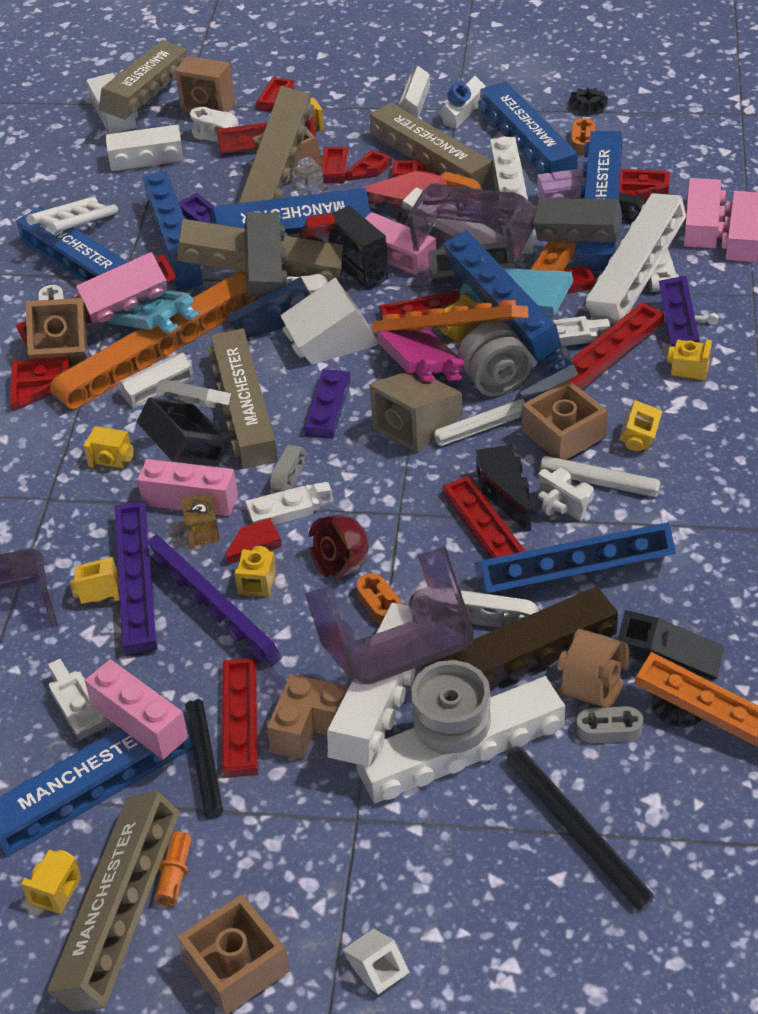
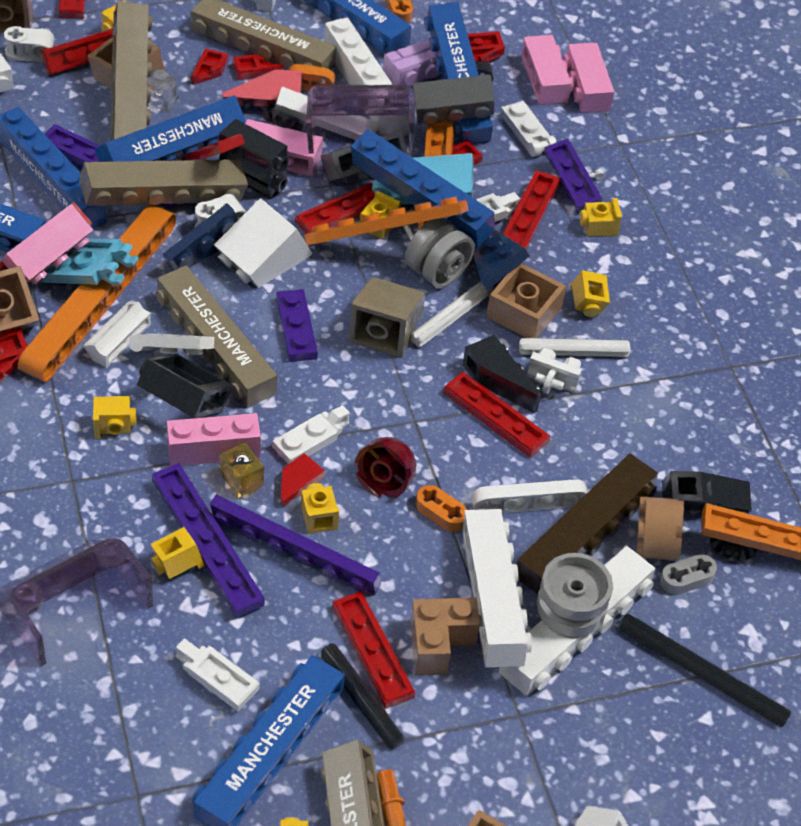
camera: 30 degrees left, 5 degrees up
bright pink brick [84,659,188,760] -> none
dark grey brick [244,212,287,297] -> none
light grey beam [270,444,306,492] -> none
clear purple windscreen [304,546,474,685] -> none
red tile [319,147,349,183] -> none
dark pink tile [377,330,464,382] -> none
blue brick [474,522,676,594] -> none
white brick [586,193,686,324] -> none

